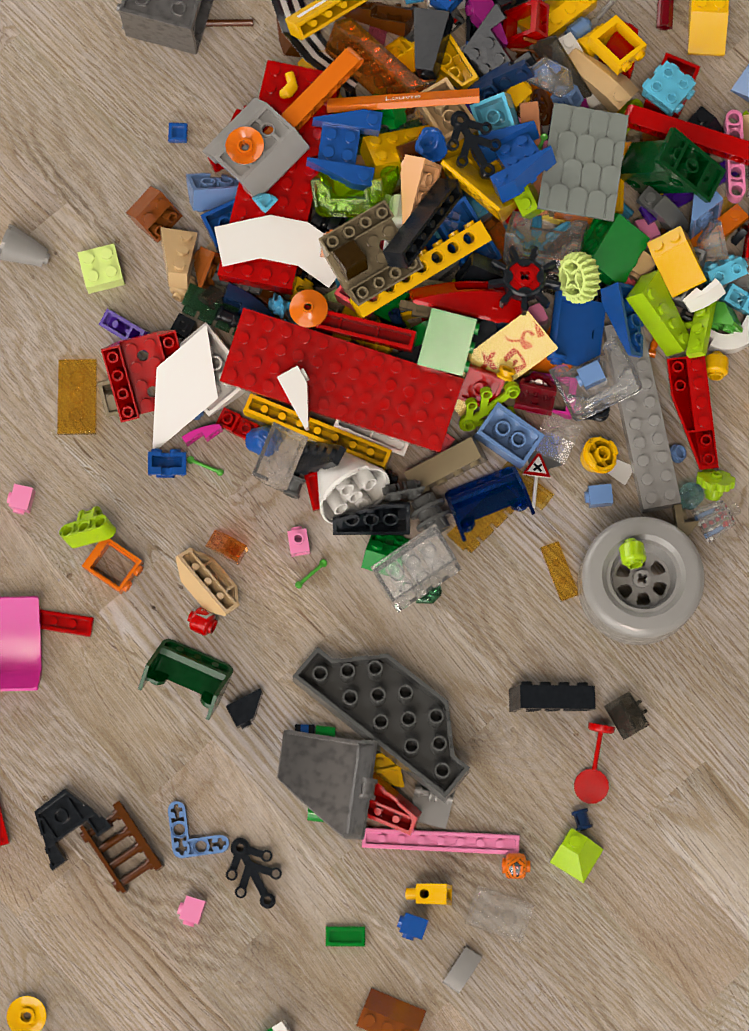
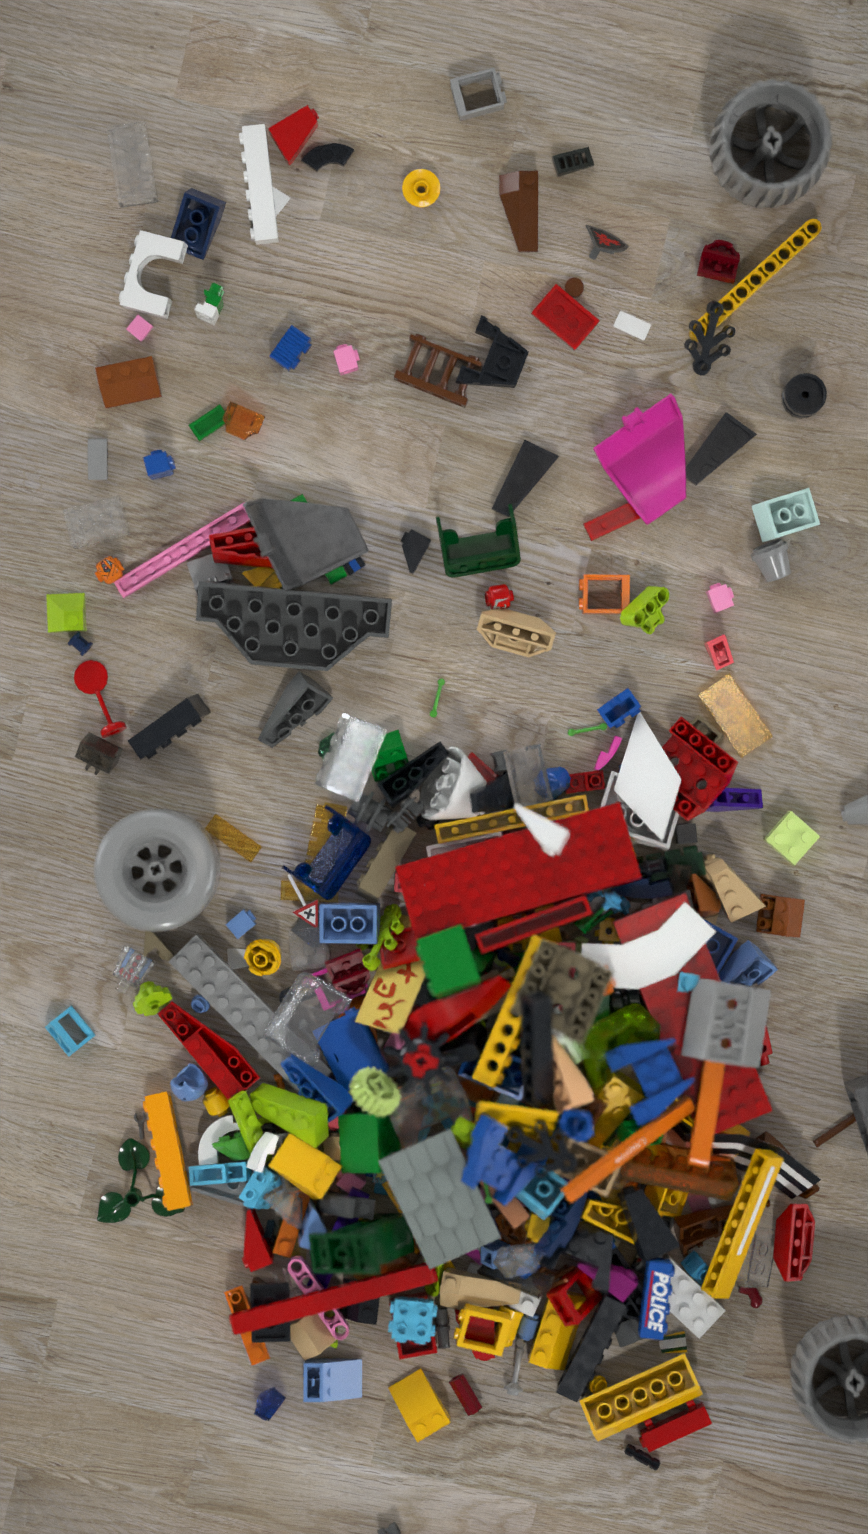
camera: 140 degrees right, 10 degrees up
blue tile [168,123,188,143] -> none
medium blue beam [168,801,230,858] -> none
clear orange slope [205,530,248,565] -> none
orange dish [225,127,264,164] -> none
black plant [226,838,282,909] -> none
yellow arm [279,71,298,99] -> none
bright pink brick [287,526,310,557] -> none
orange dish [289,289,328,328] -> none
dark brown piece [333,240,368,281] -> none
yellow torso [405,883,452,905] -> none
yellow bush [496,365,516,381] -> none
medium blue brick [575,360,606,390] -> none
lime head [619,538,647,569] -> none
clear light blue head [679,482,704,510] -> none
none -> medium blue piece [170,1063,208,1102]
none -> clear orange slope [222,401,265,440]
none -> dark grey wedge [258,671,333,748]
none -> blue brick [270,325,312,371]
none -> dark grey pin [435,1308,450,1349]
none -> black wing [491,440,559,518]
none -> coral slope [704,635,734,670]

